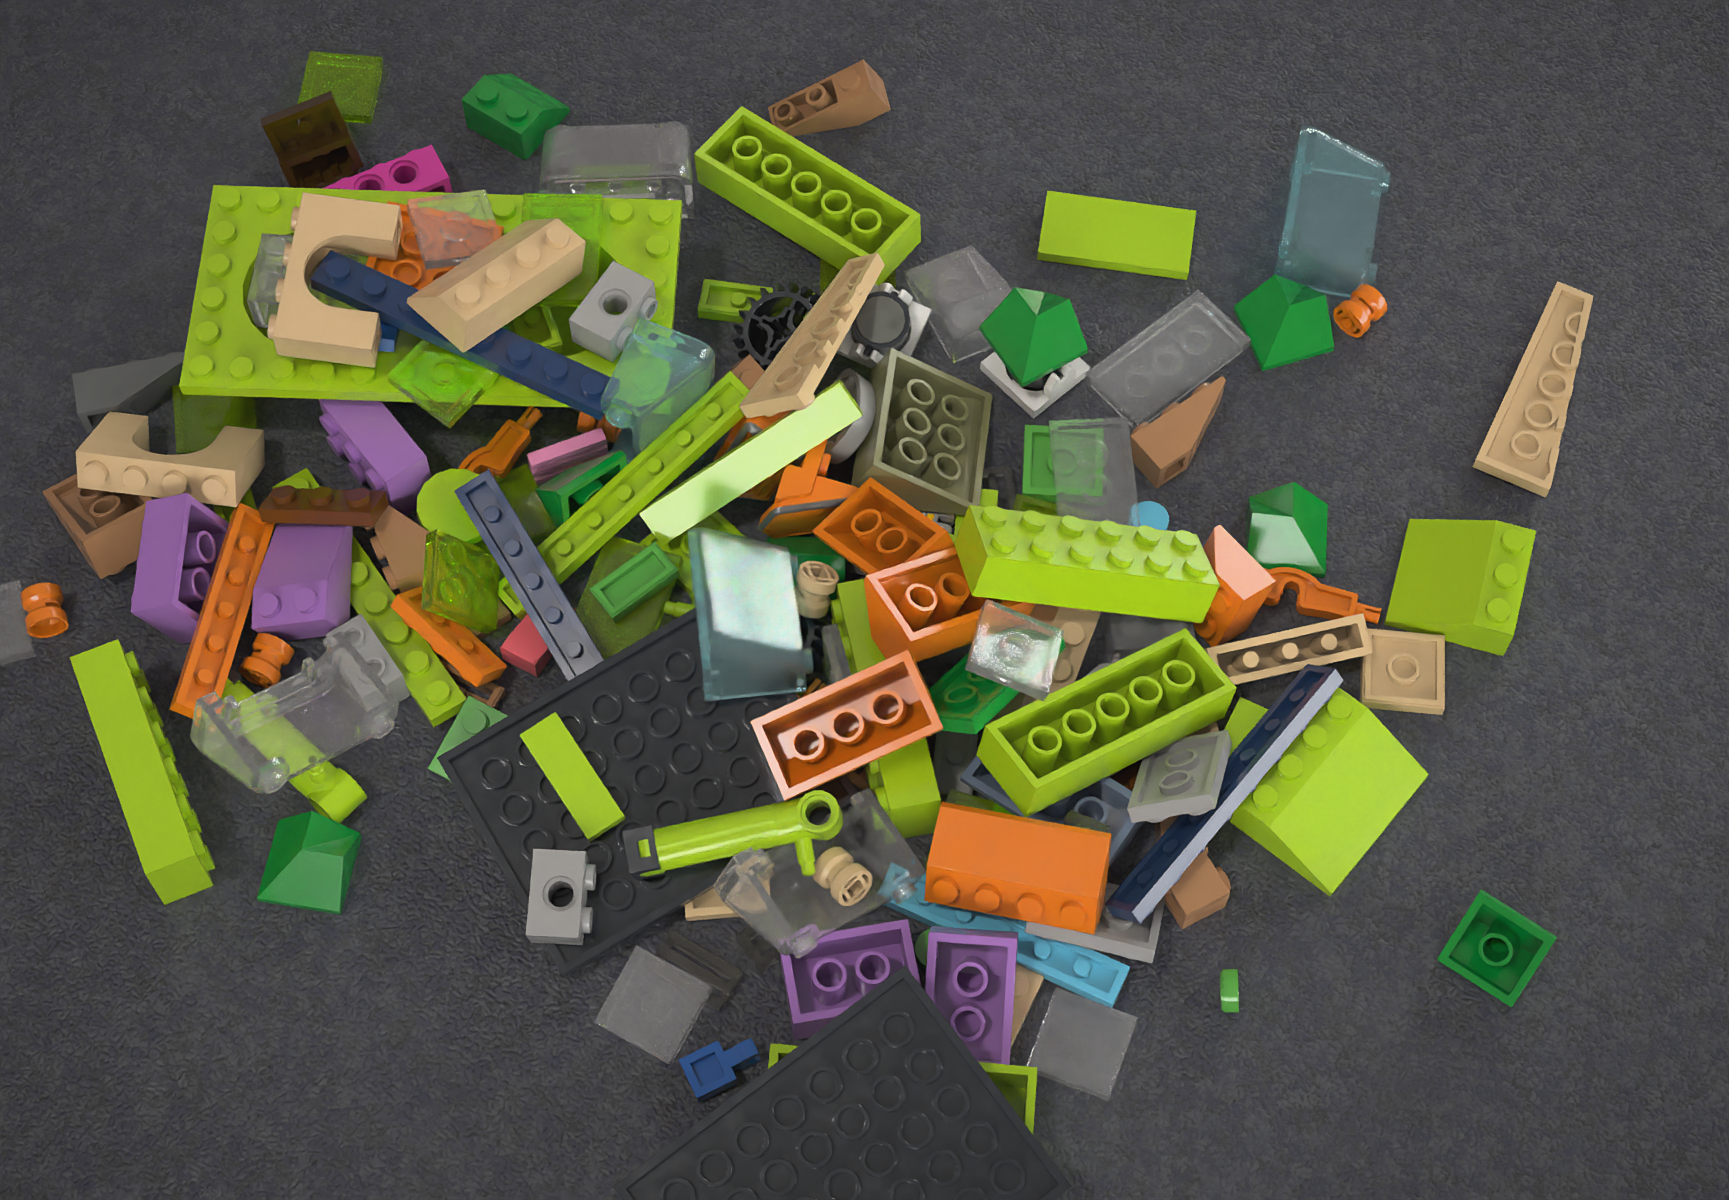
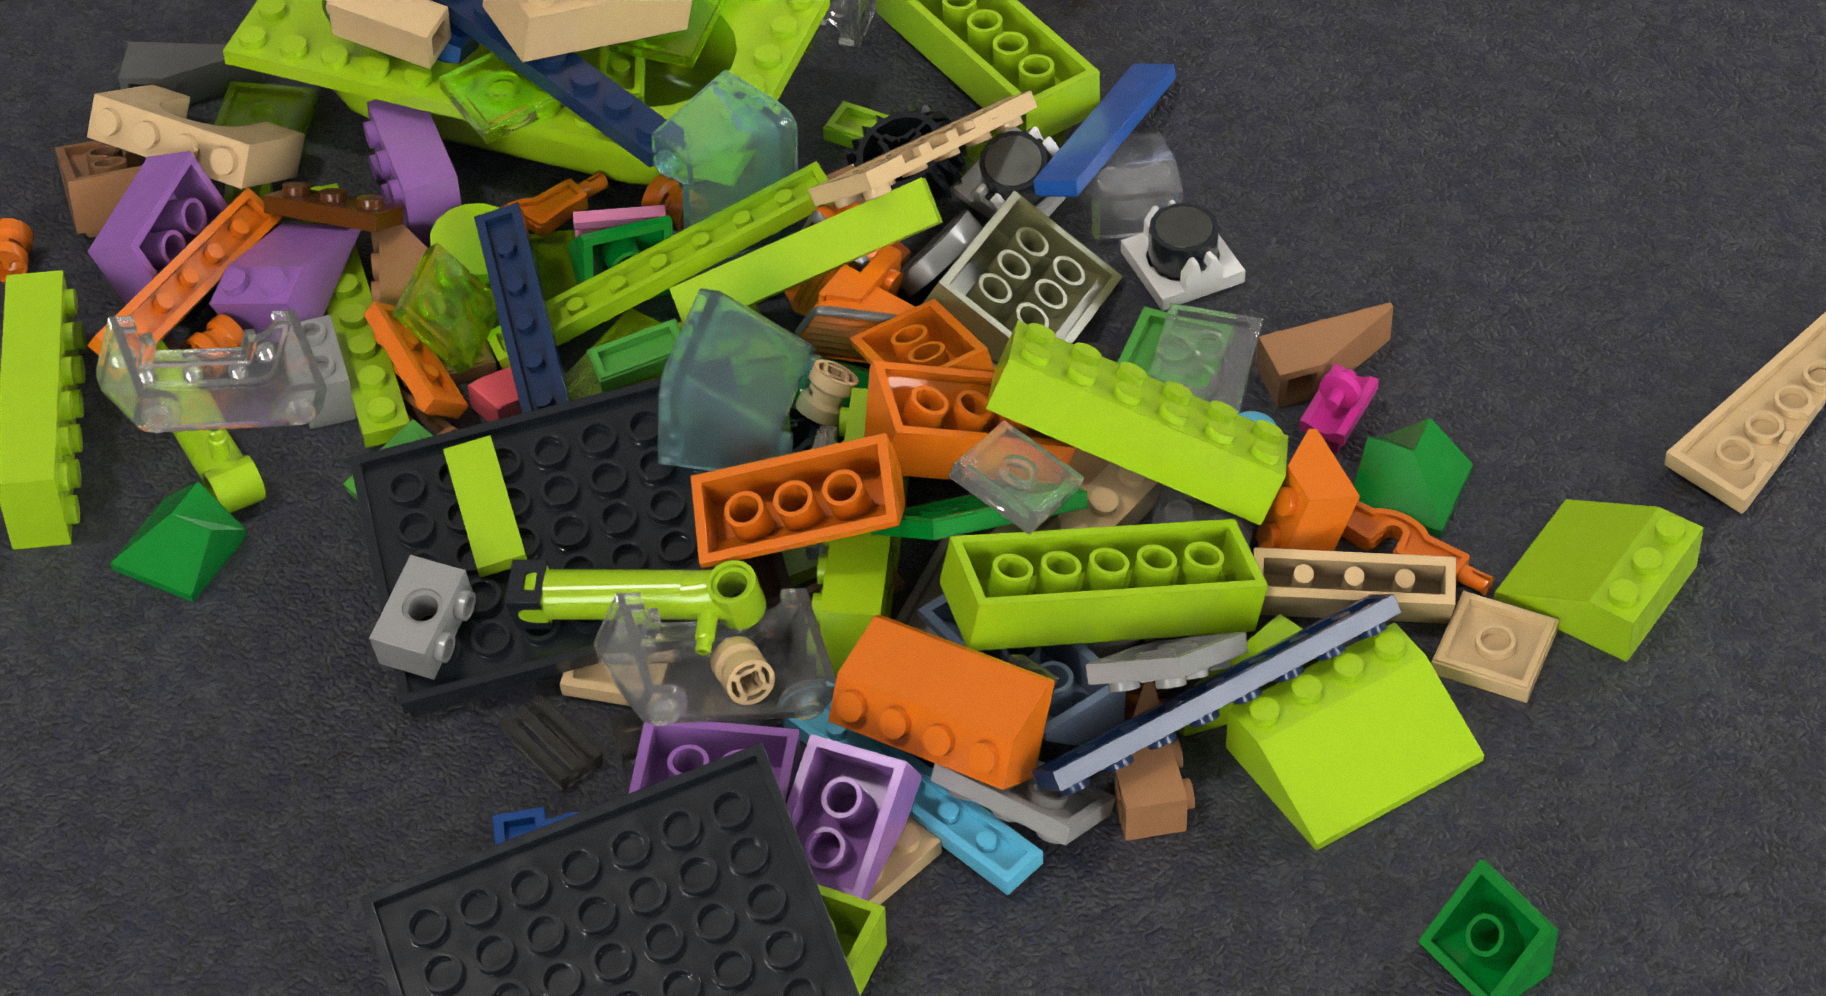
camera: 20 degrees right, 15 degrees down
light grey brick [569,261,658,362] -> none
clear tile [594,945,714,1065] -> none
green slope [979,287,1088,388] -> none
clear tile [1026,987,1138,1101] -> none
lime tile [1037,191,1196,280] -> none
clear tile [1084,289,1251,429] -> none
bright green tile [1220,969,1239,1013] -> none
green slope [1233,274,1334,371] -> none
clear light blue windscreen [1273,125,1391,297] -> none
orange wheel [1333,284,1388,338] -> none
none -> blue tile [1033,63,1176,197]
none -> dark pink hips [1299,364,1379,454]

